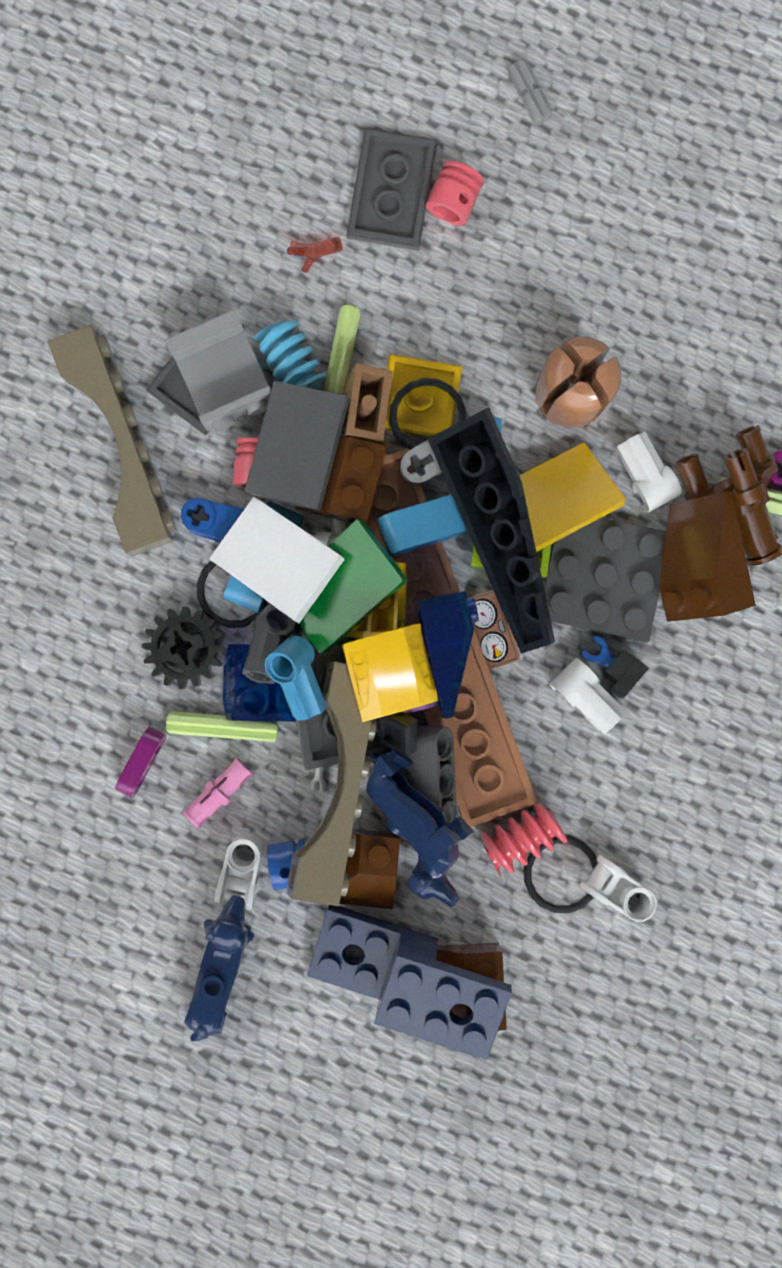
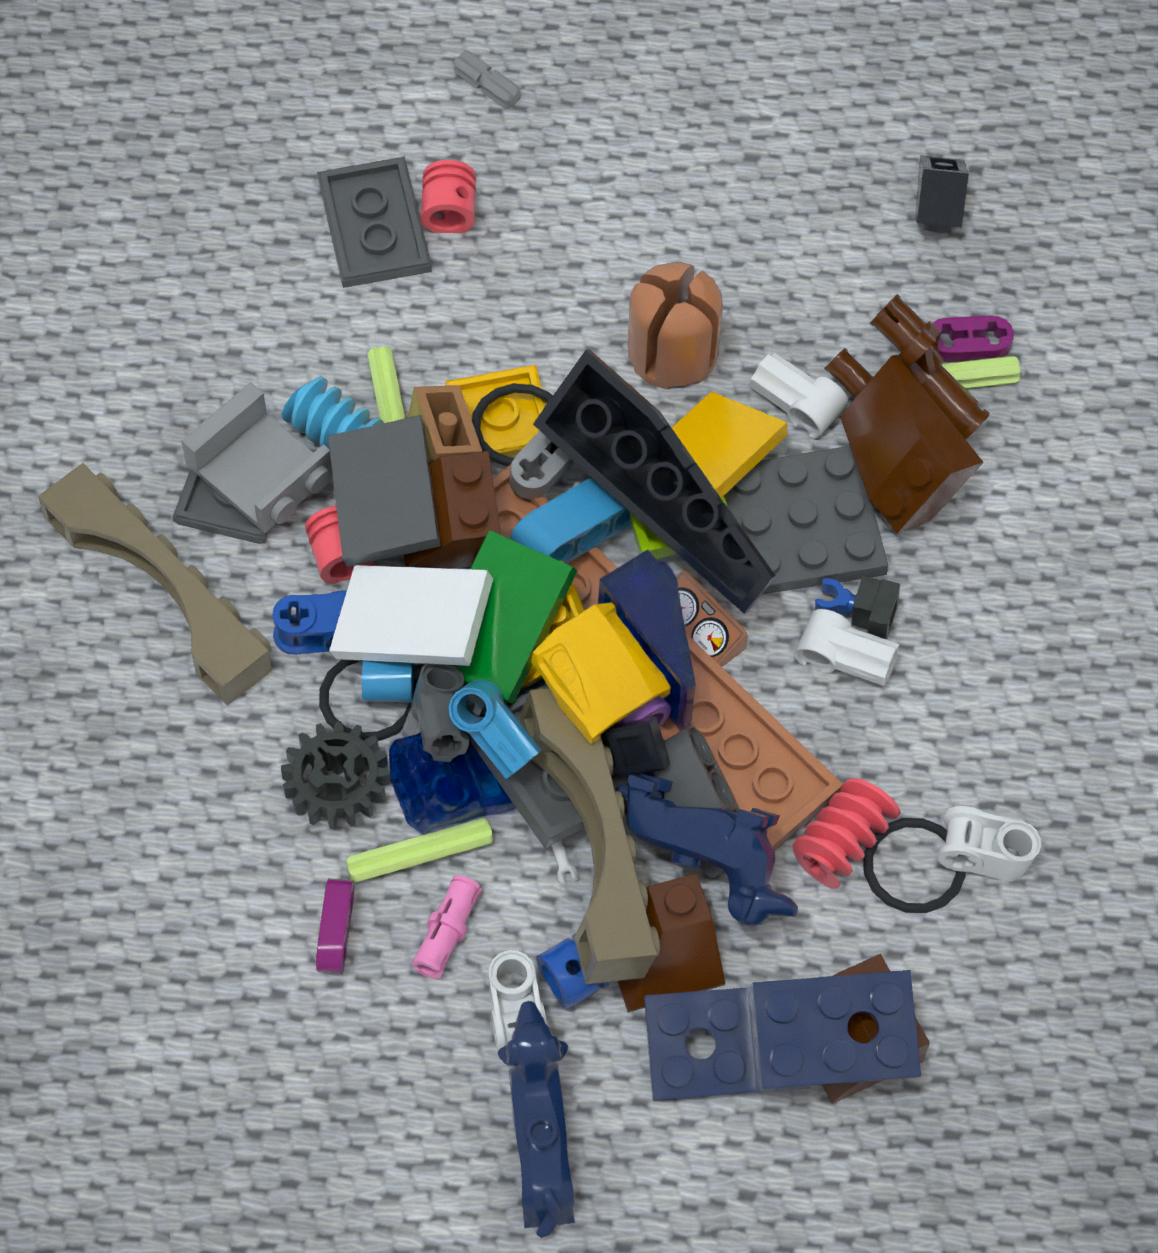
camera: 20 degrees left, 25 degrees down
clear red bar [287,236,343,273] -> none

